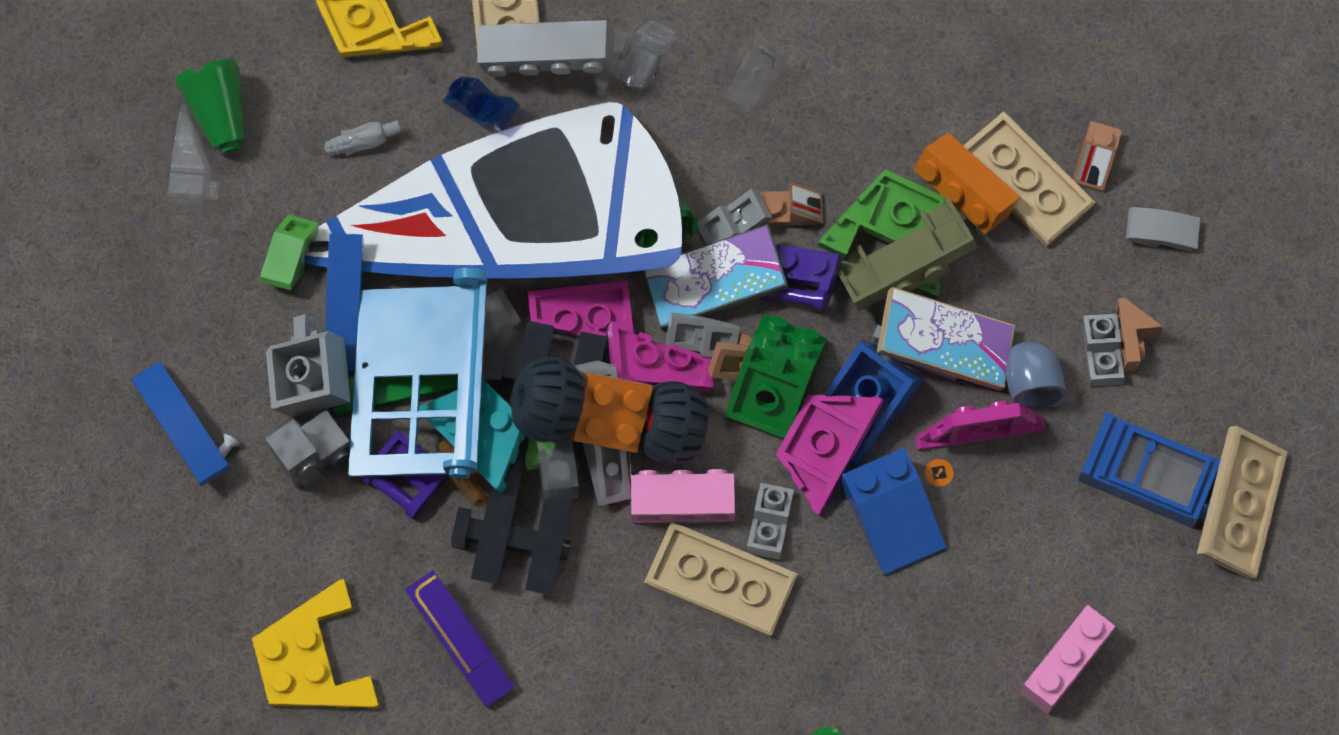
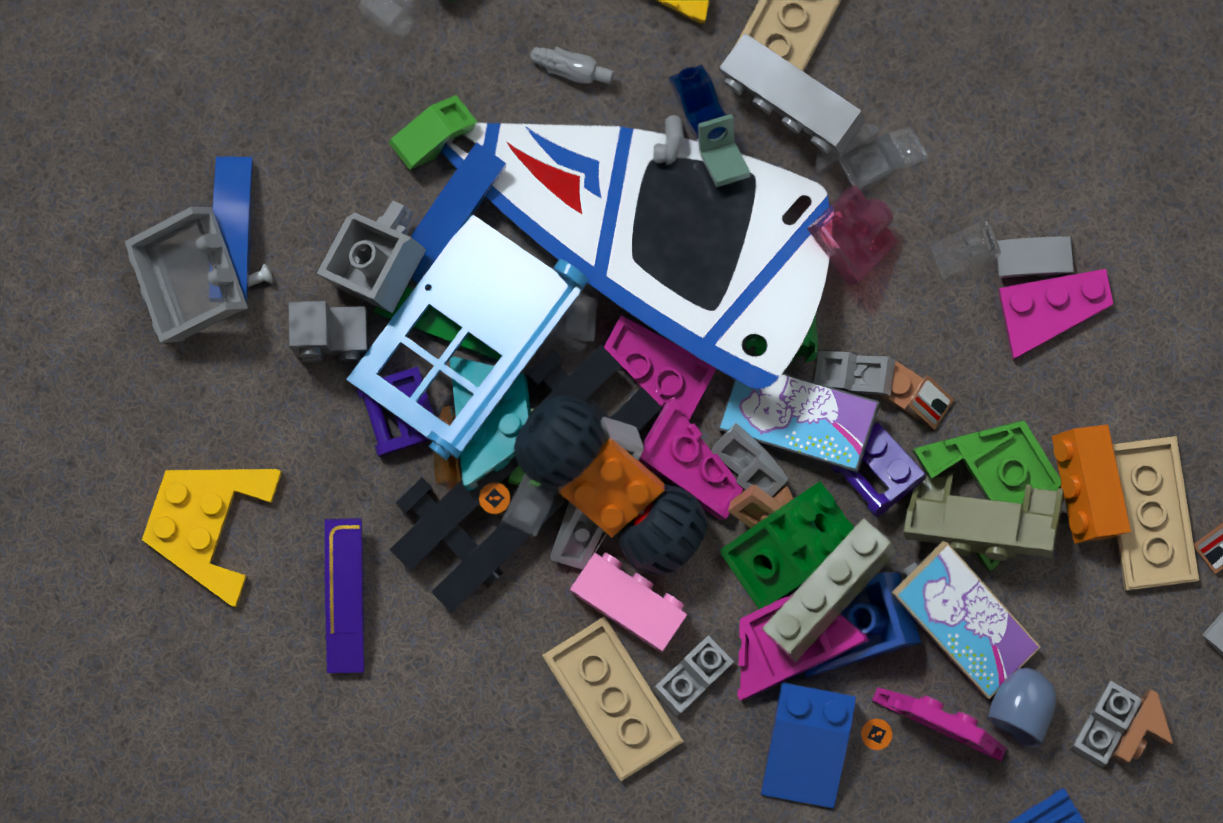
camera: 30 degrees right, 10 degrees up
none -> window [125,207,248,343]
none -> orange sticker [479,483,510,514]
none -> light grey arm [653,115,684,165]
none -> sand green bracket [698,114,750,187]
none -> brick [762,519,896,662]
none -> clear pink plate [807,185,898,286]
none -> light grey slope [996,237,1074,279]
none -> dark pink wing [998,269,1113,361]

